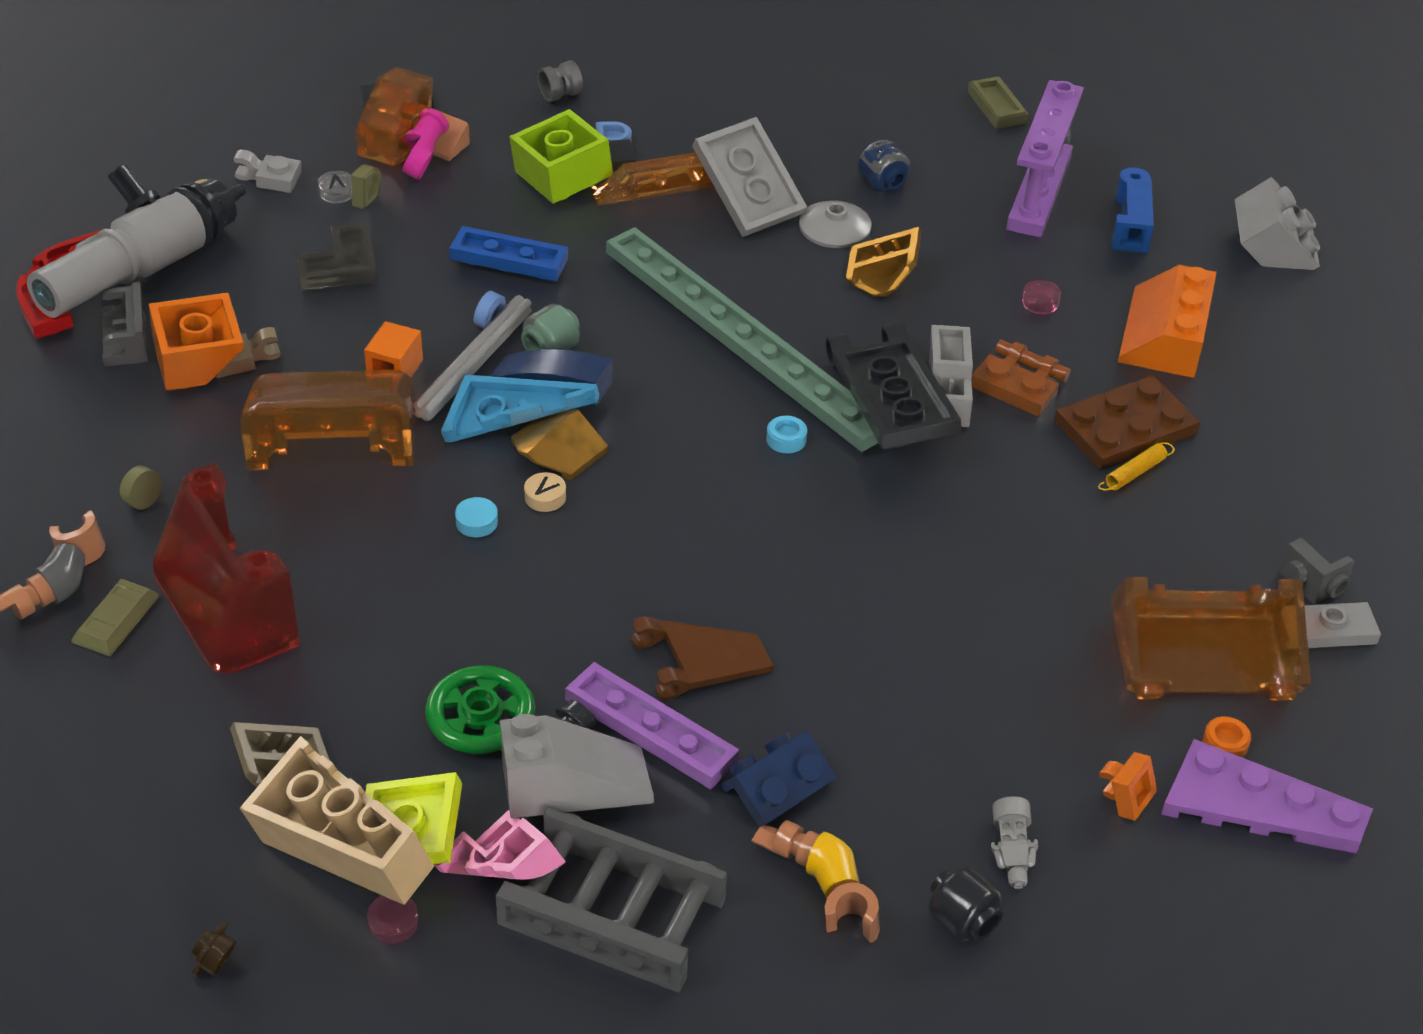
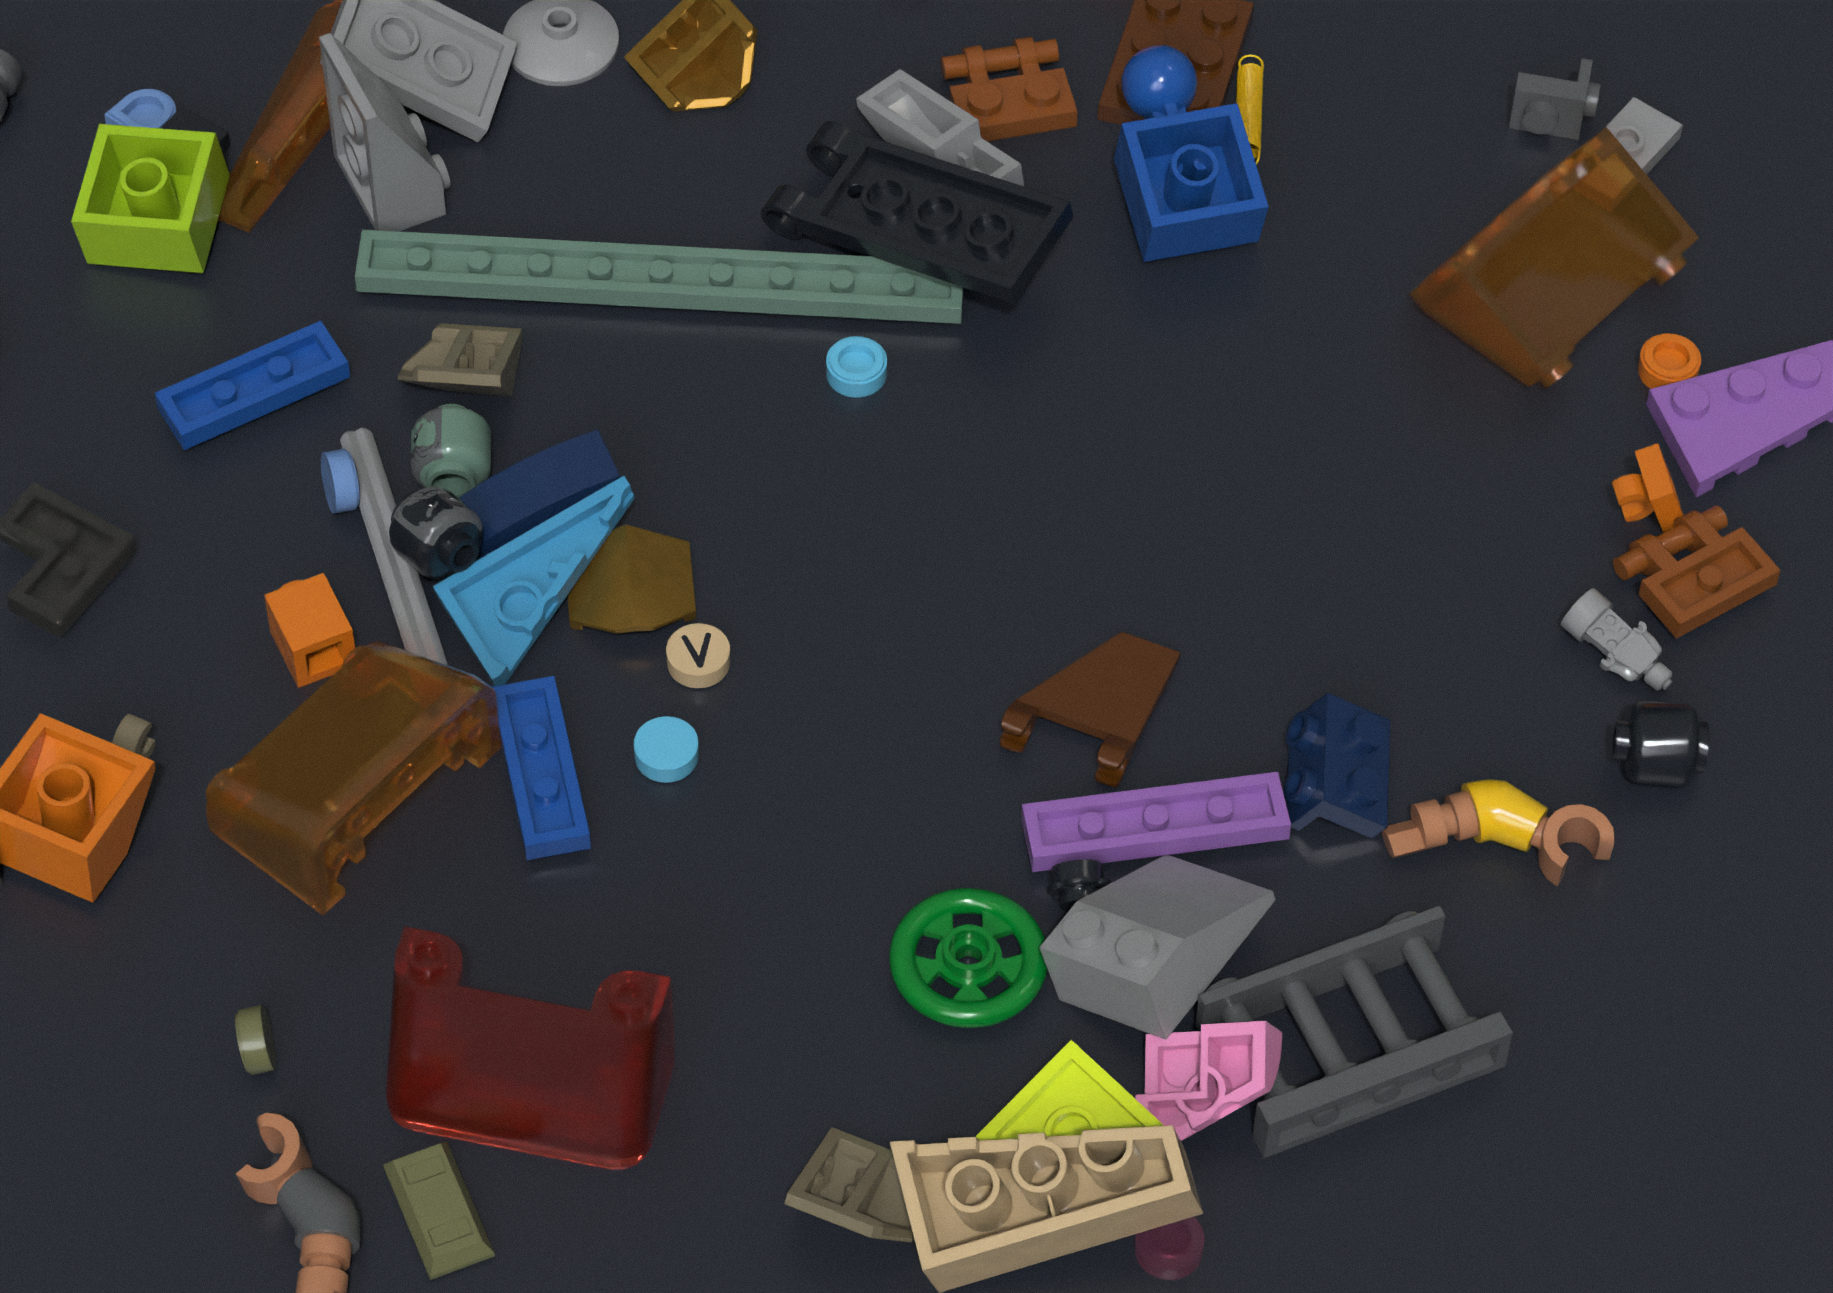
camera: 45 degrees left, 10 degrees up
none -> light grey slope [319,33,451,231]
none -> black head [389,486,484,580]
none -> dark tan slope [398,323,522,397]
none -> blue plate [491,676,591,860]
none -> blue brick [1114,45,1269,262]
none -> dark orange plate [1613,505,1781,639]

